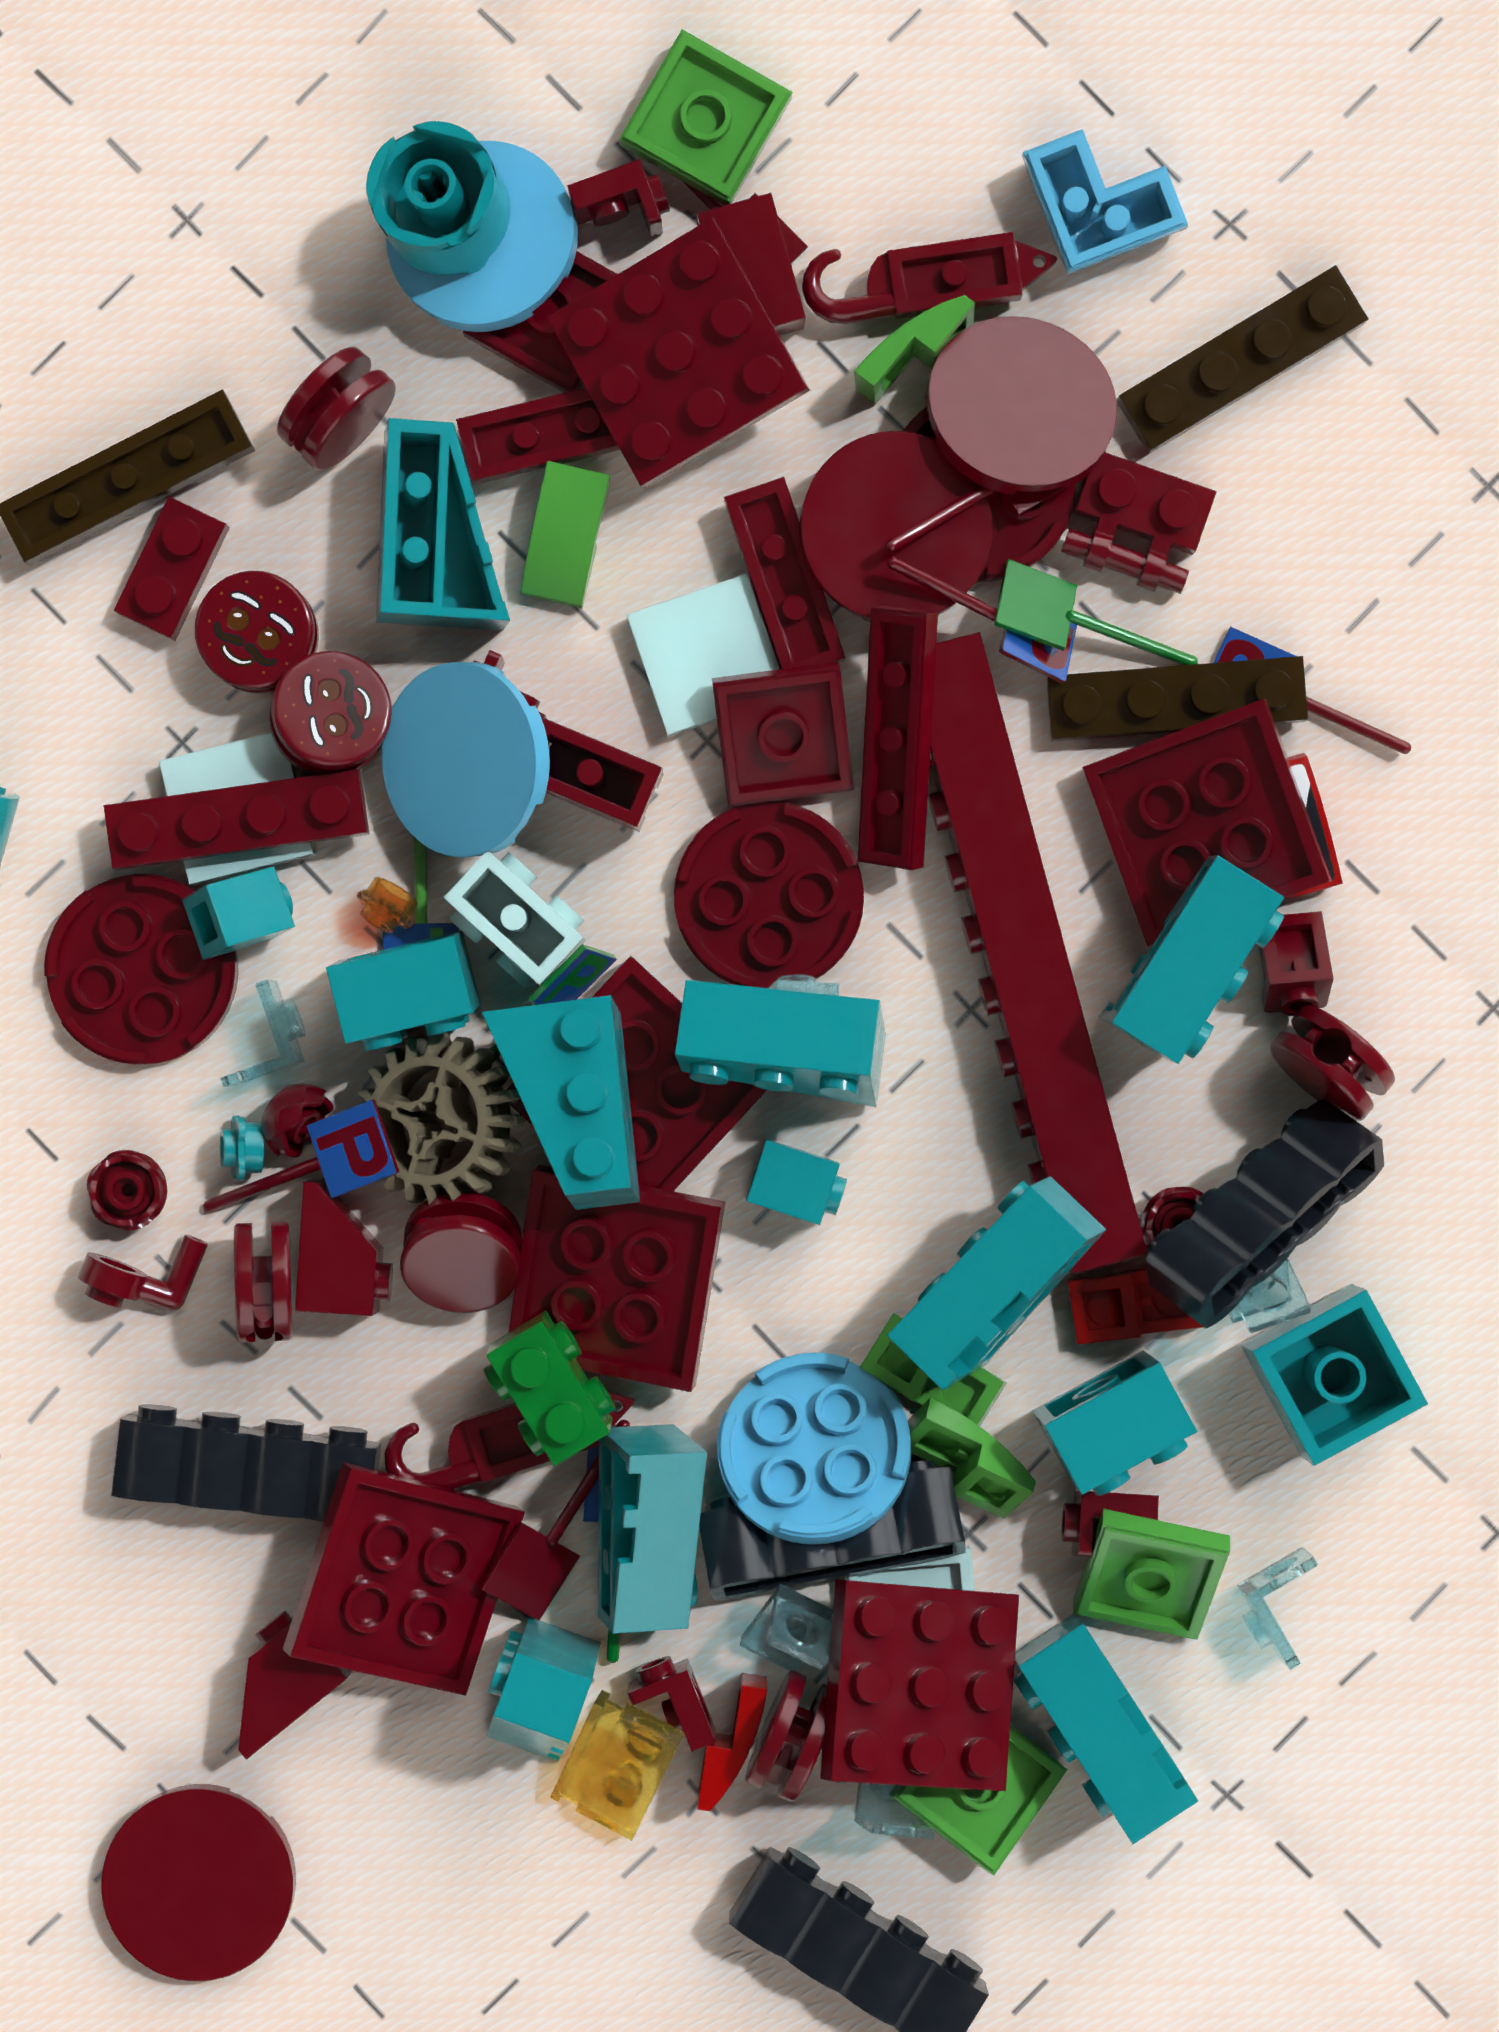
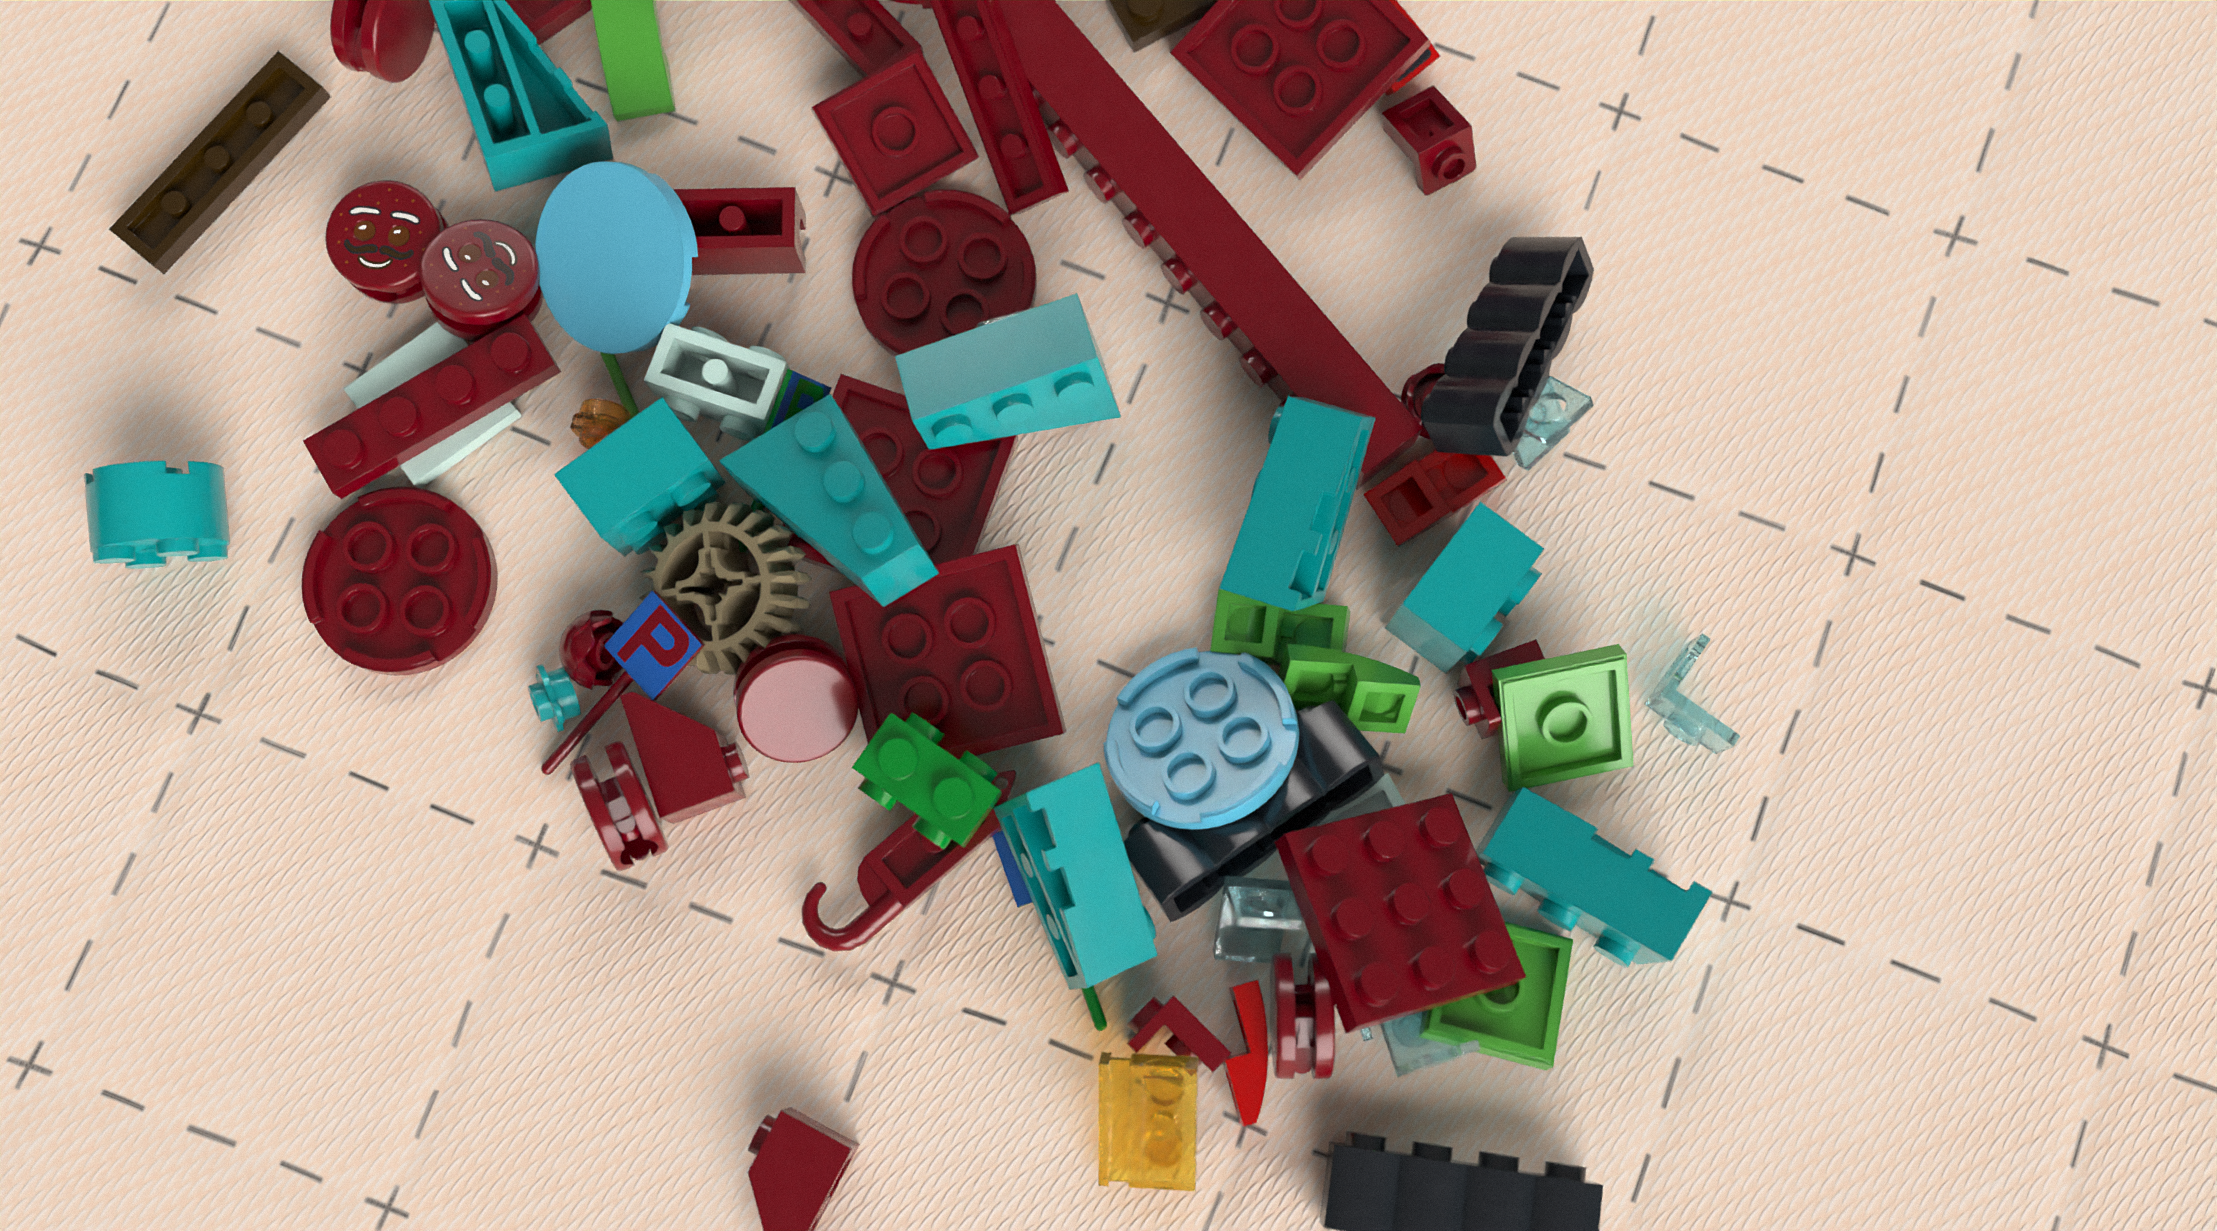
camera: 20 degrees left, 10 degrees down
dark red plate [78,1234,208,1311] -> none
dark red plate [87,1150,168,1231] -> none
black brick [111,1404,381,1522] -> none
dark red plate [113,496,230,641] -> none
teal brick [182,866,295,960] -> none
clear light blue bracket [220,979,306,1087] -> none
dark red plate [283,1462,525,1696] -> none
dark red piece [479,1419,630,1621] -> none
teal wedge [487,1617,601,1762] -> none
light aqua tile [627,574,779,737] -> none
teal brick [746,1139,847,1225] -> none
teal wedge [1099,855,1285,1064] -> none
teal brick [1240,1284,1428,1466] -> none
dark red head [1270,1006,1395,1121] -> none

